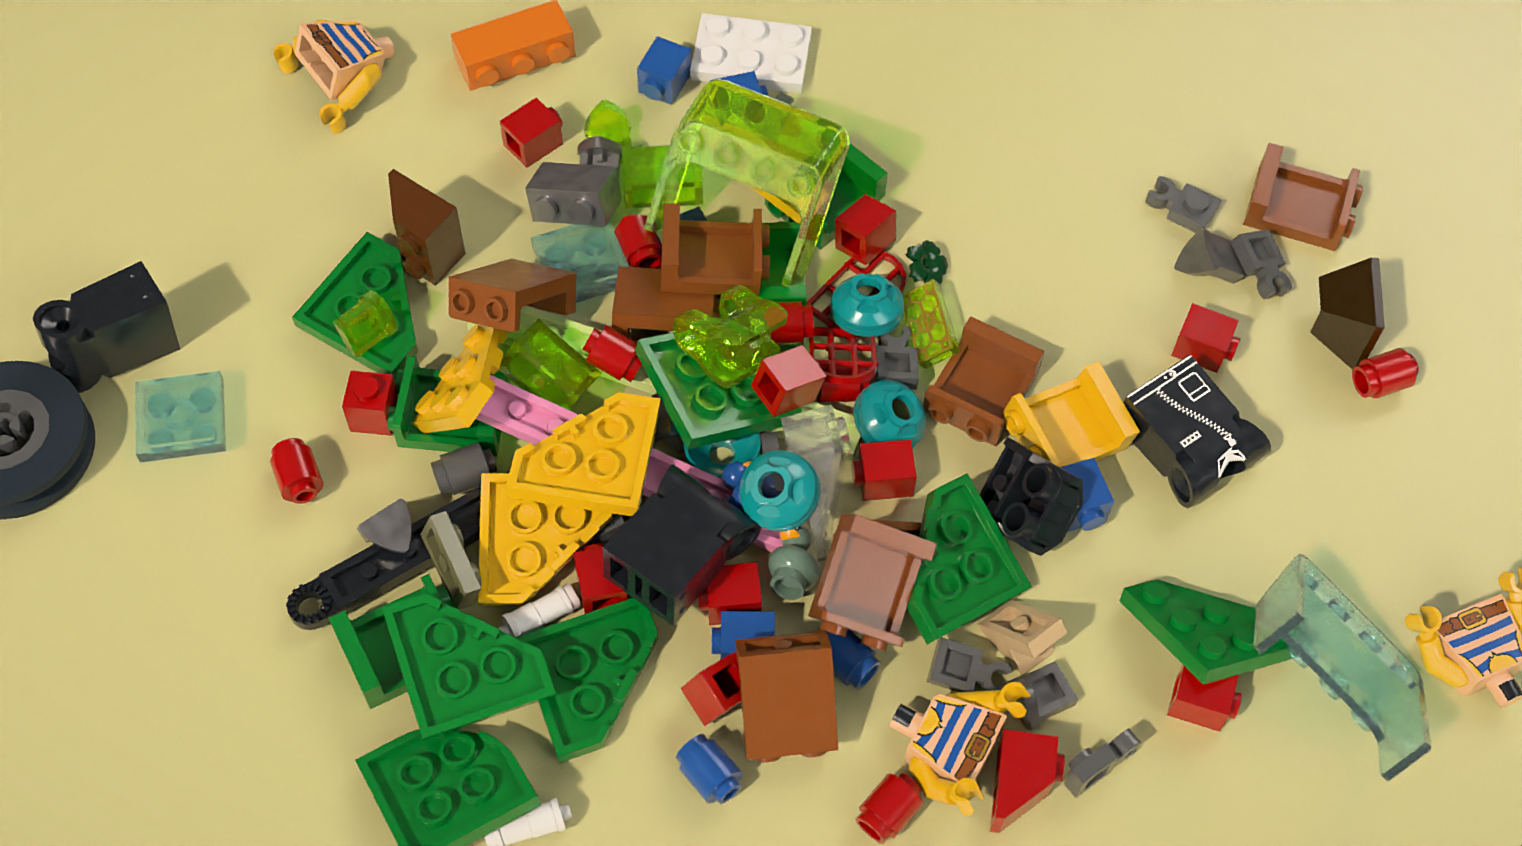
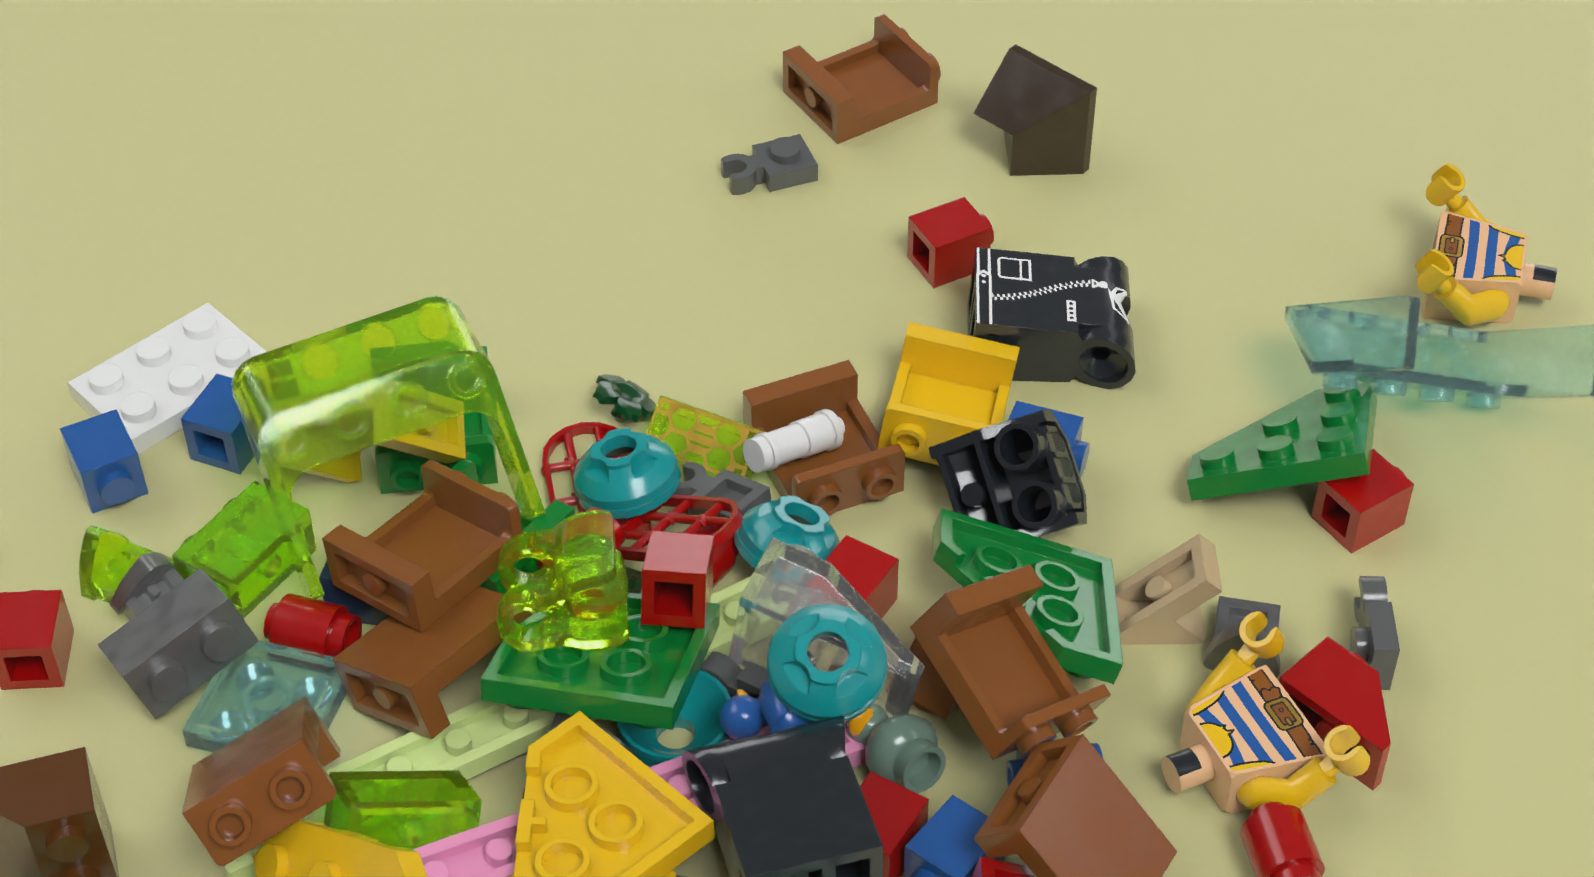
camera: 50 degrees left, 15 degrees down
red brick [582,325,642,382] -> none
red brick [835,194,896,265] -> none
dark grey plate [926,637,1011,692] -> none
flat silver tile [1174,228,1245,284] -> none
dark grey plate [1231,229,1292,299] -> none
red brick [1352,348,1419,399] -> none
none -> white piece [743,409,845,473]

